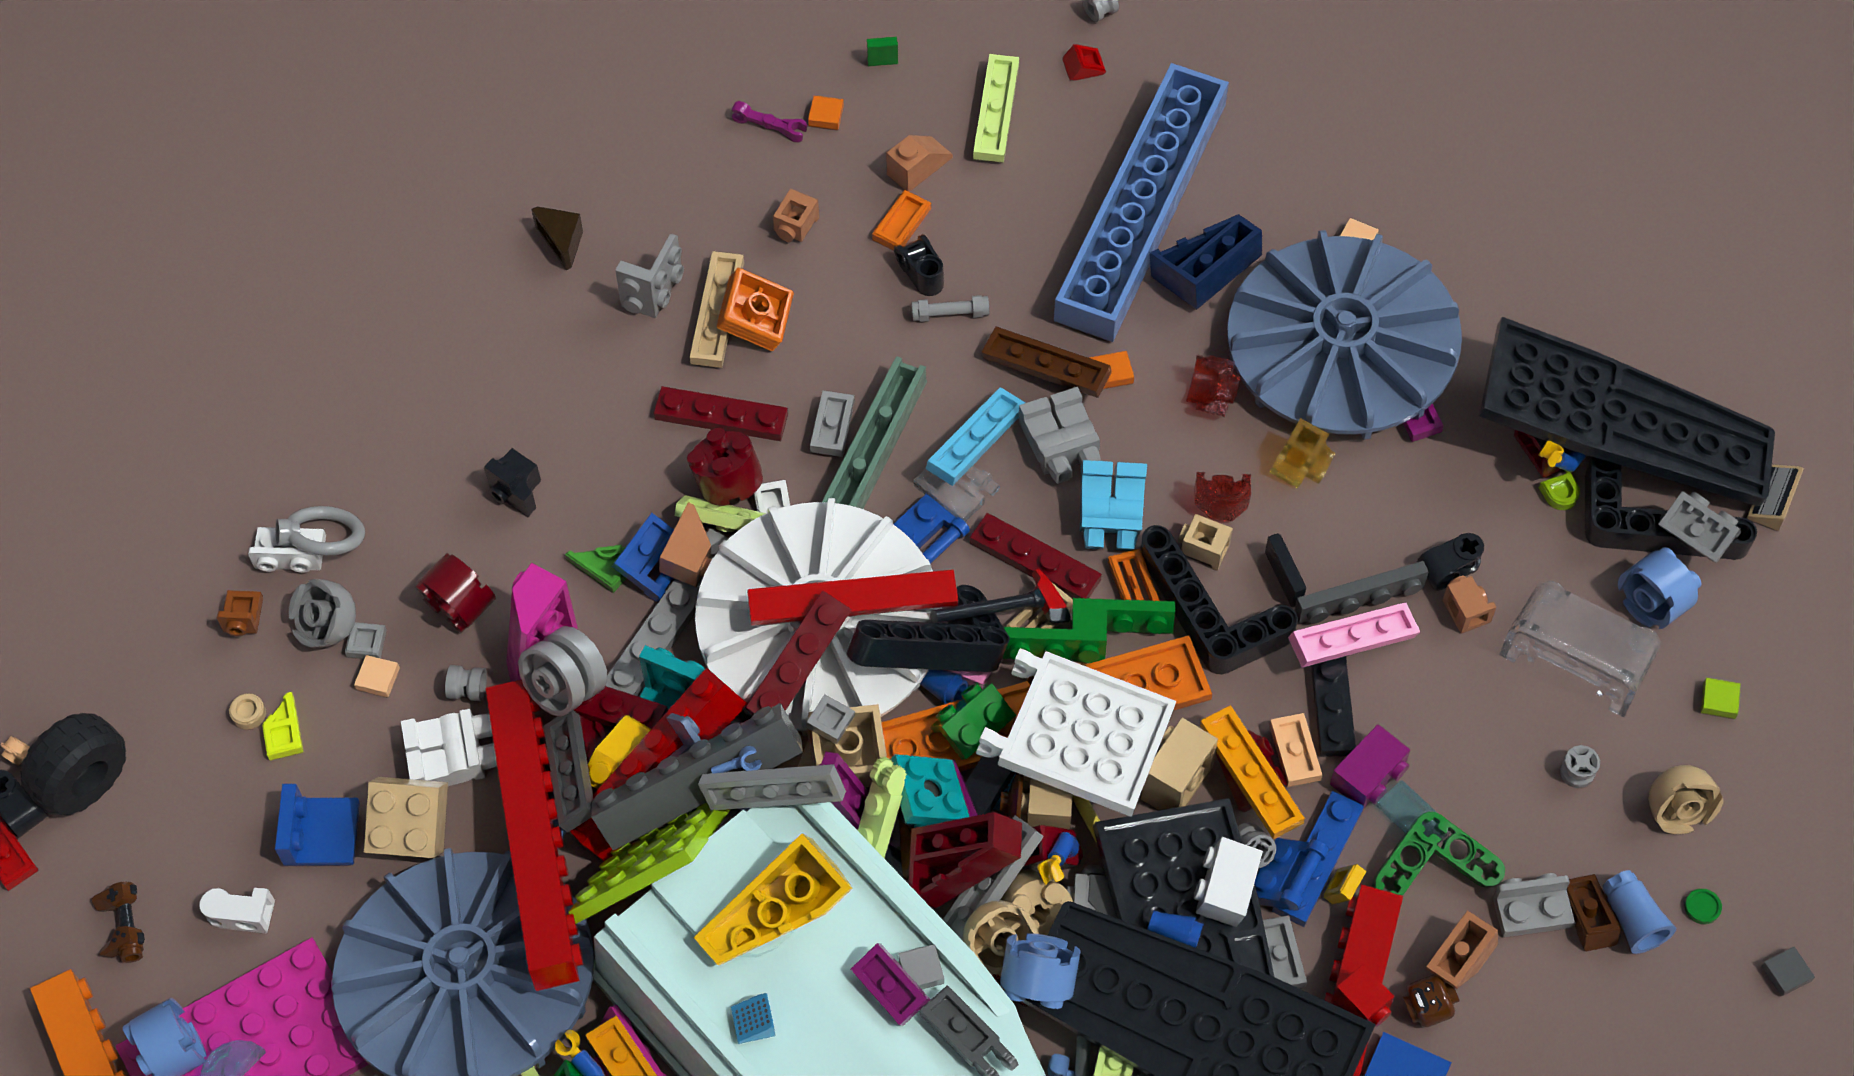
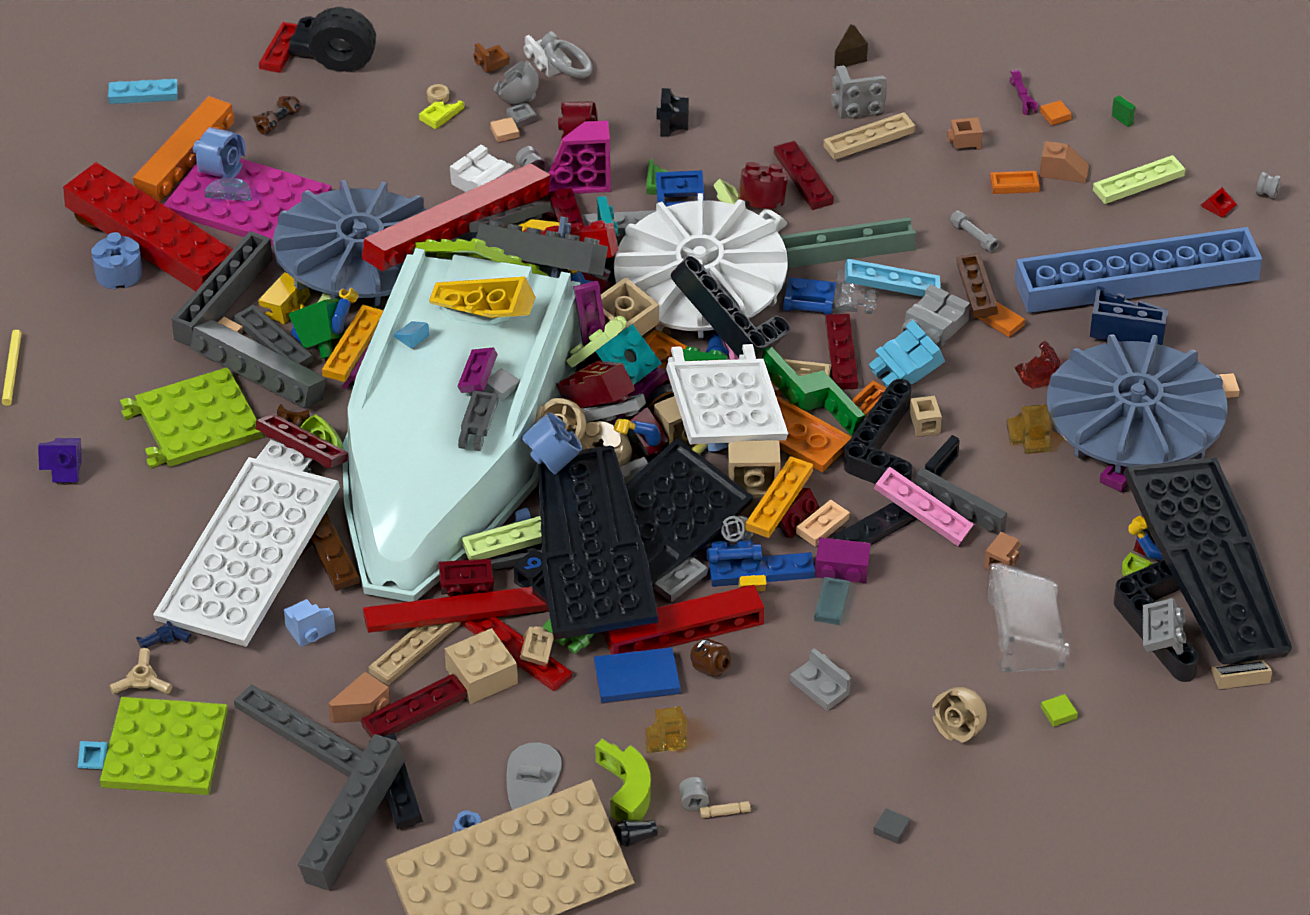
camera: 55 degrees right, 15 degrees down
white leg [200,888,275,934] -> none
blue bracket [275,784,360,866] -> none
tan brick [364,777,448,858] -> none
light grey wheel [518,626,607,716] -> none
nougat slope [659,502,712,587] -> none
light grey plate [698,764,846,810] -> none
medium blue hand [711,746,762,773] -> none
orange brick [717,267,794,351] -> none
dark red plate [745,591,852,714] -> none
red tile [747,569,958,626] -> none
light grey tile [806,694,855,745] -> none
light grey plate [810,390,855,457] -> none
black piece [894,234,944,296] -> none
black piece [930,569,1071,623] -> none
blue cone [1147,910,1204,948] -> none
clear red hair [1194,472,1251,522] -> none
white brick [1194,837,1263,927] -> none
red brick [1333,964,1394,1027] -> none
green beam [1372,812,1505,895] -> none
black piece [1417,533,1484,591] -> none
nougat slope [1426,910,1498,989] -> none
light grey wheel [1560,745,1600,788] -> none
reddish brown slope [1566,874,1621,952] -> none
medium blue plant [1603,870,1676,954] -> none
medium blue brick [1618,547,1701,629] -> none
green piece [1684,889,1722,925] -> none

